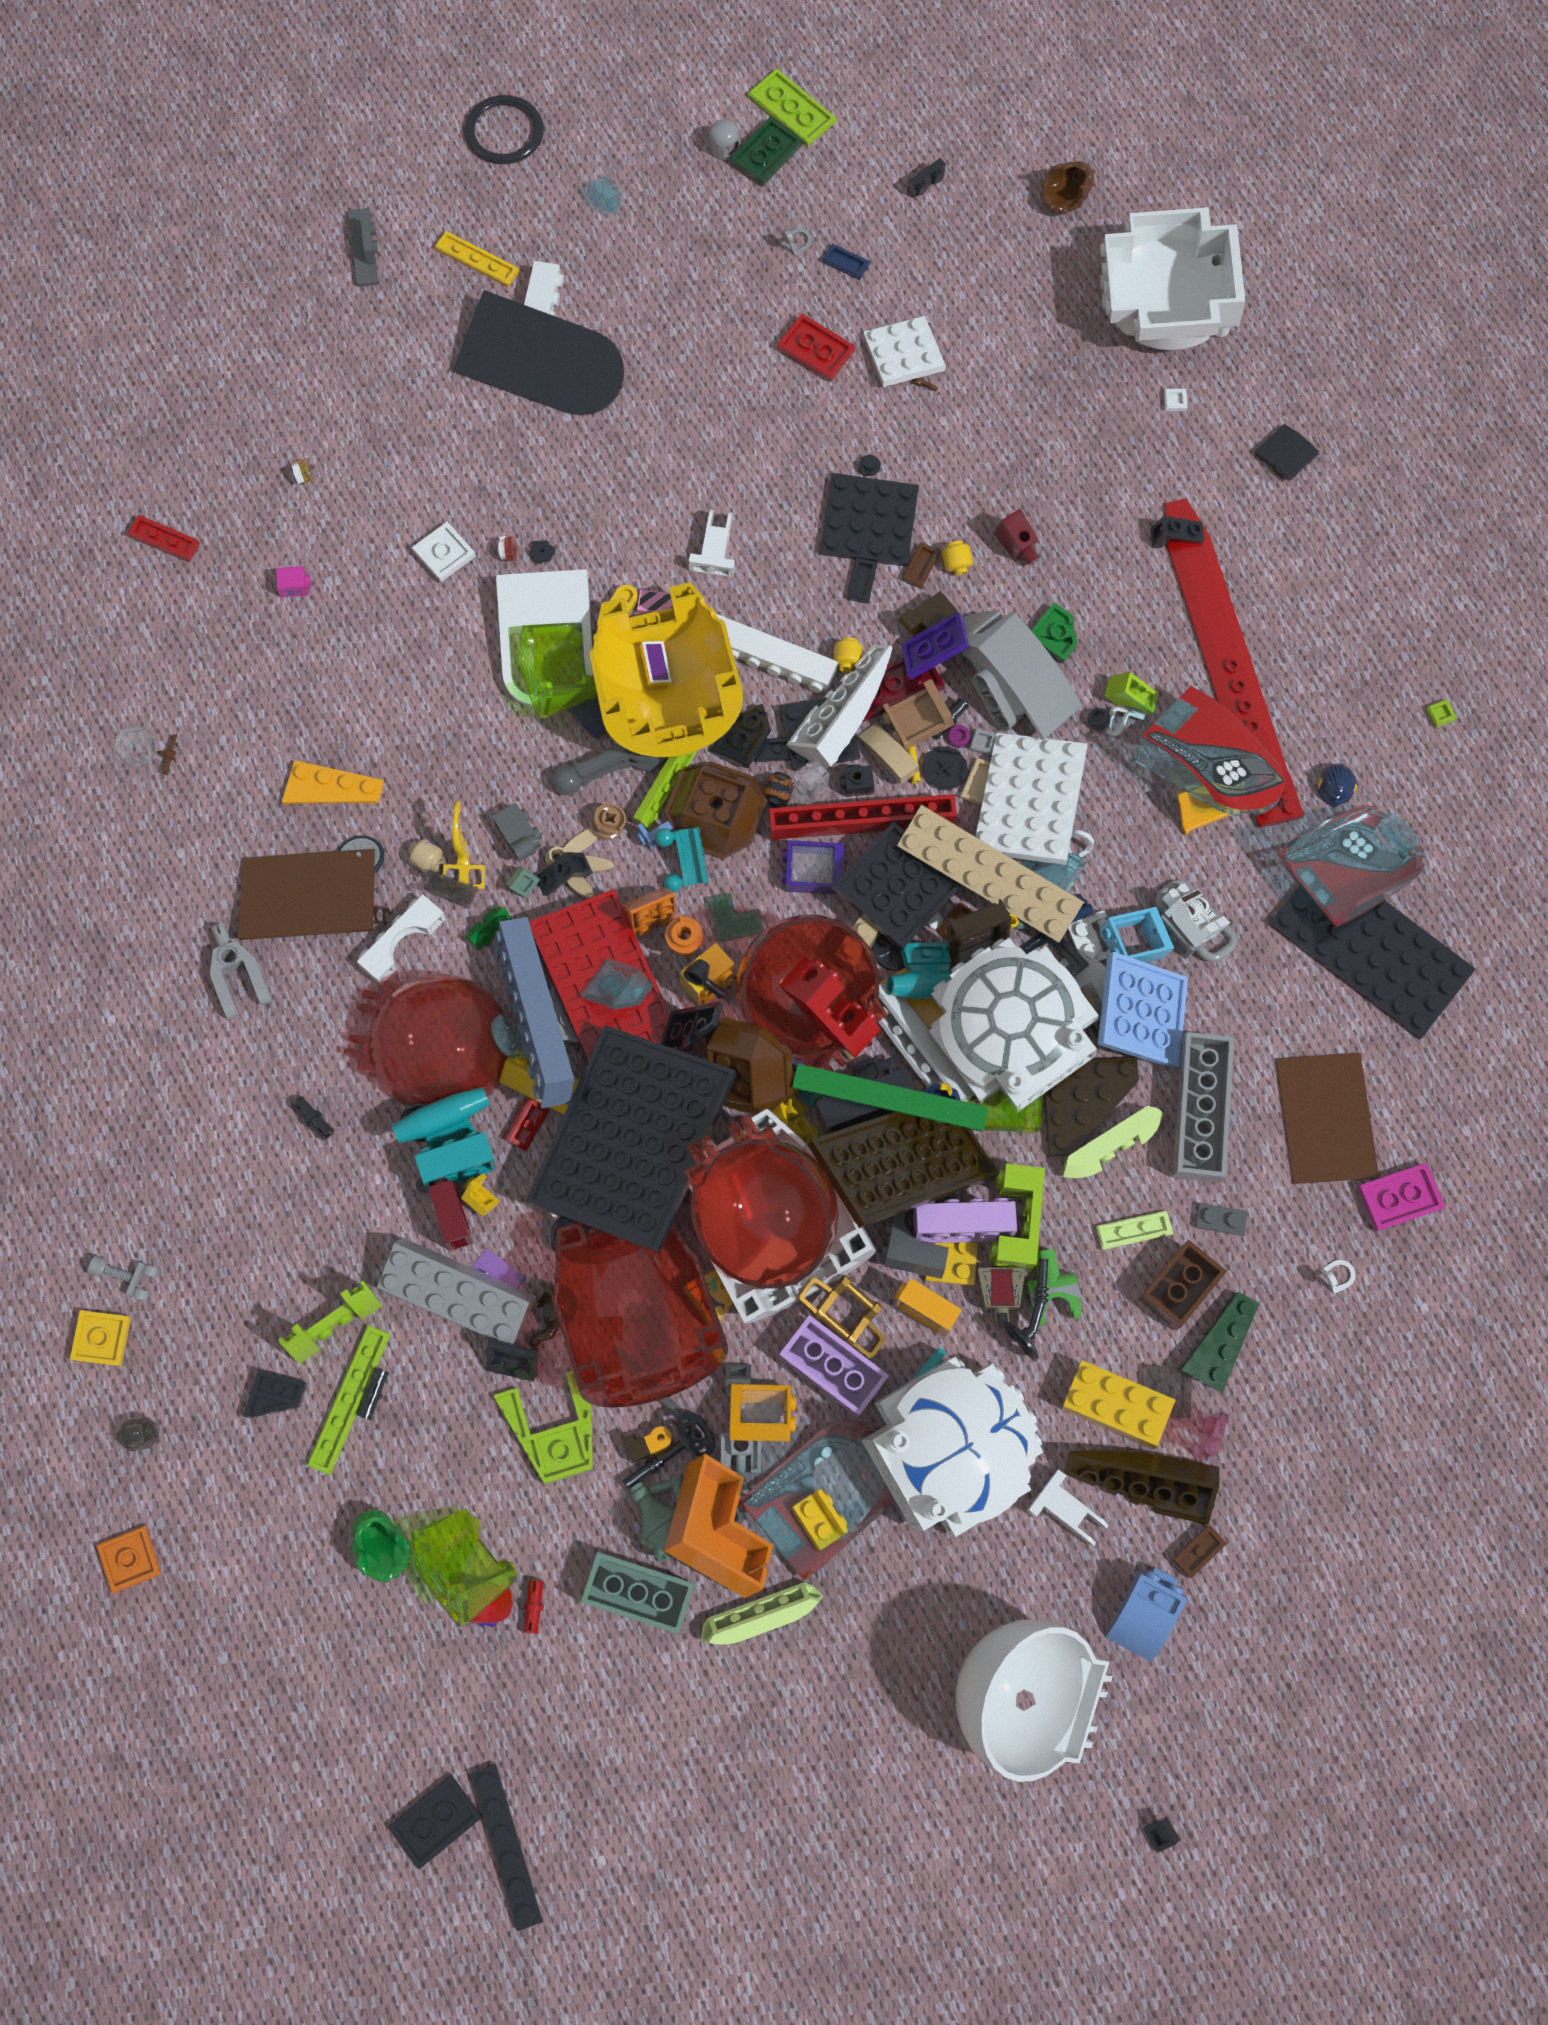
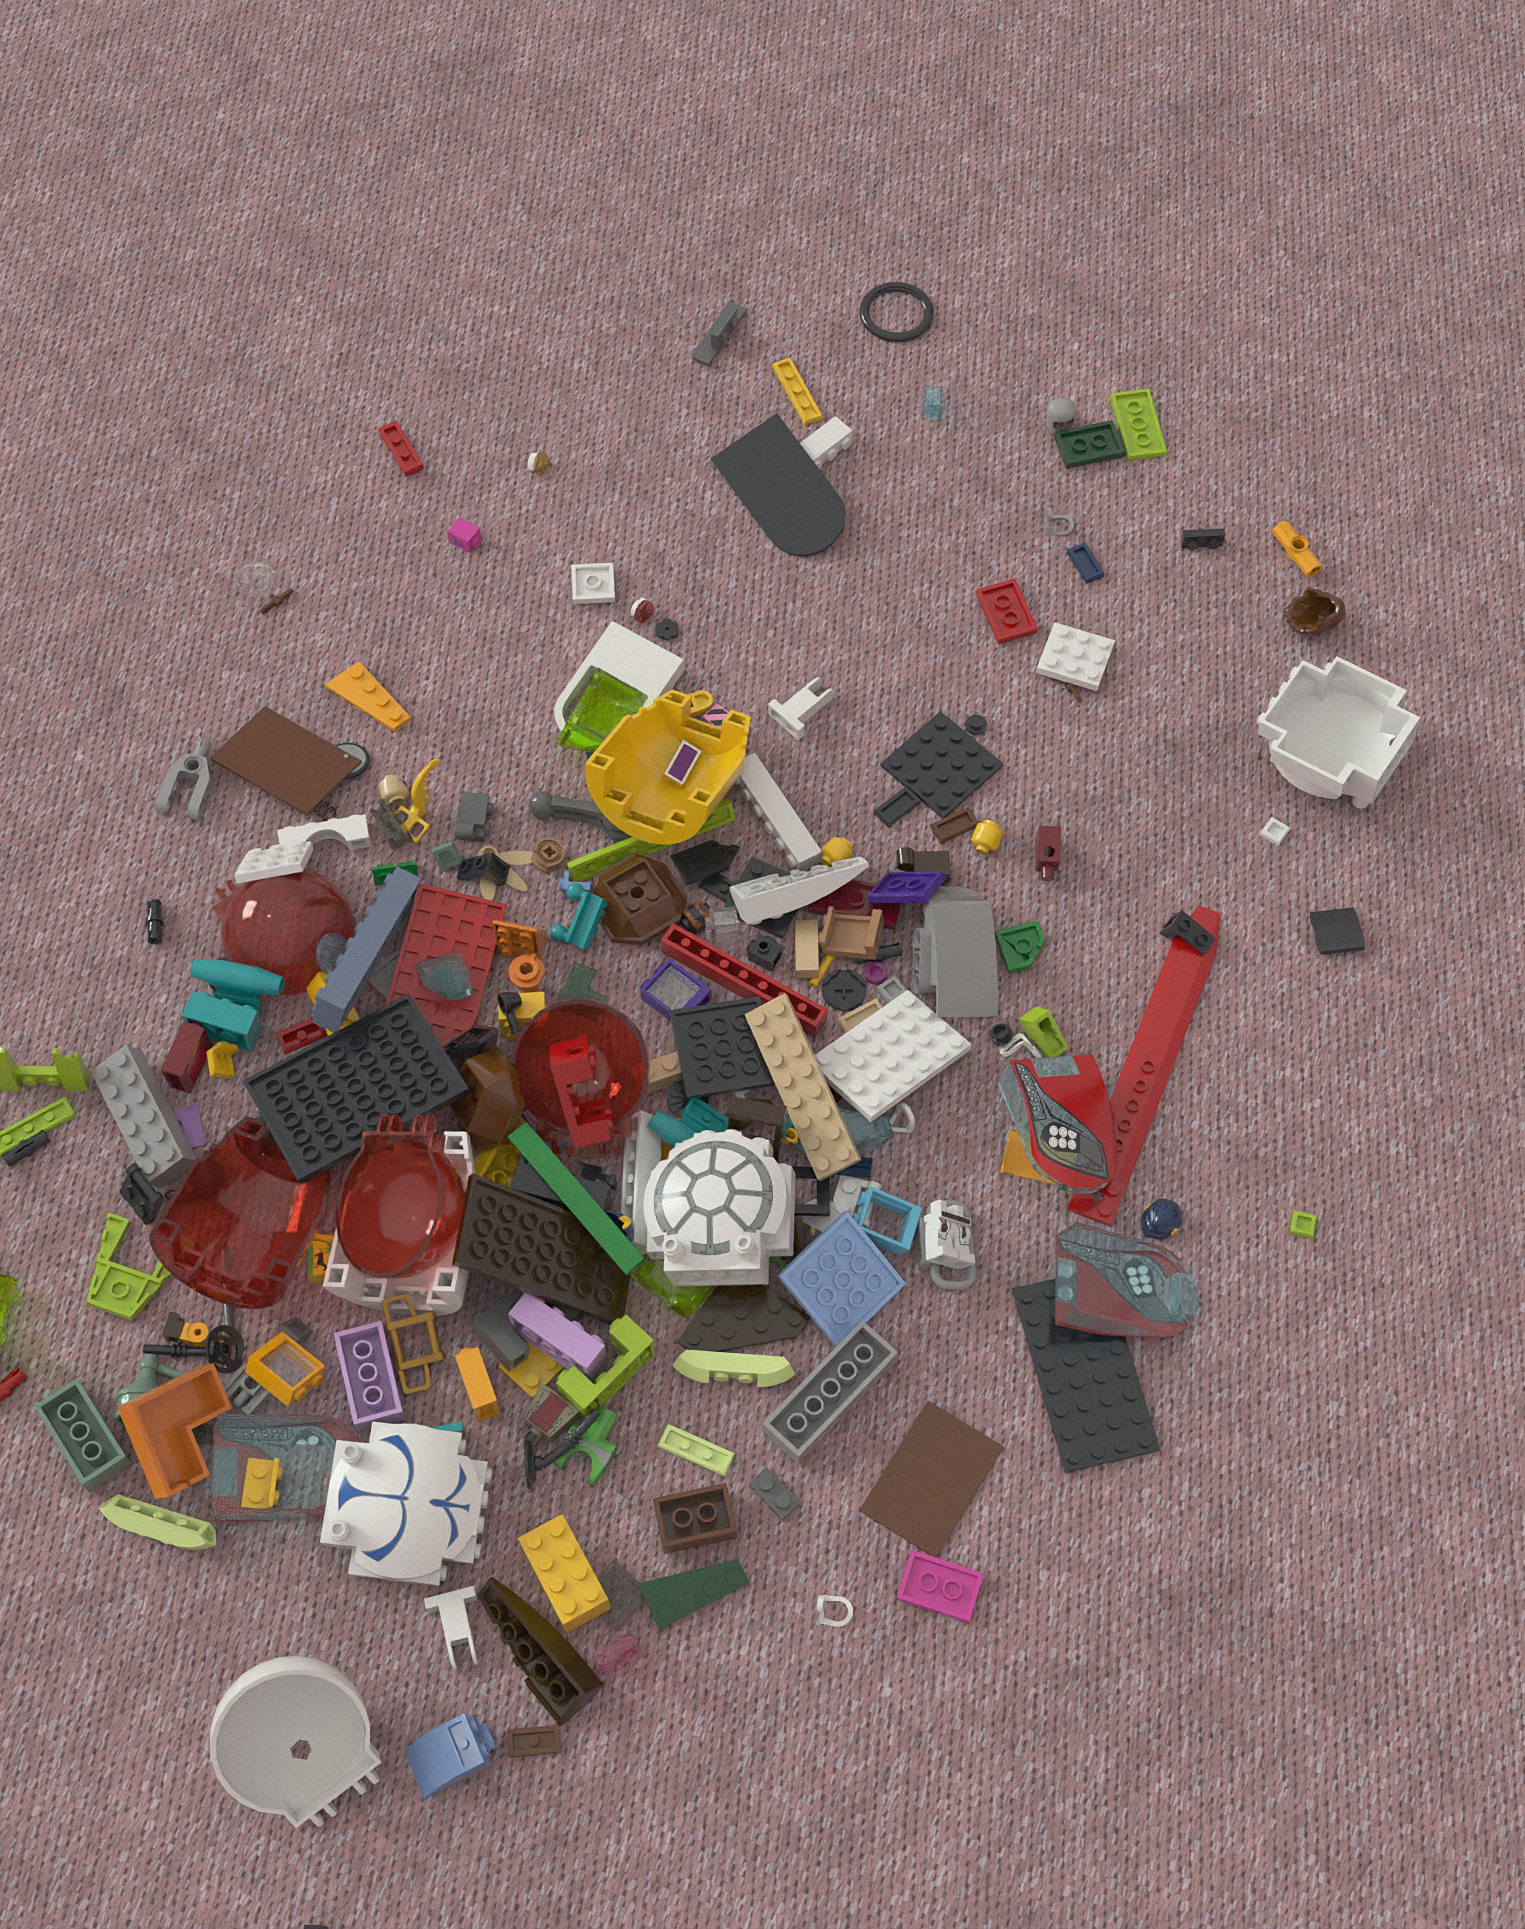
camera: 40 degrees right, 10 degrees down
none -> white plate [234,840,314,883]
none -> light orange piece [1272,520,1323,578]

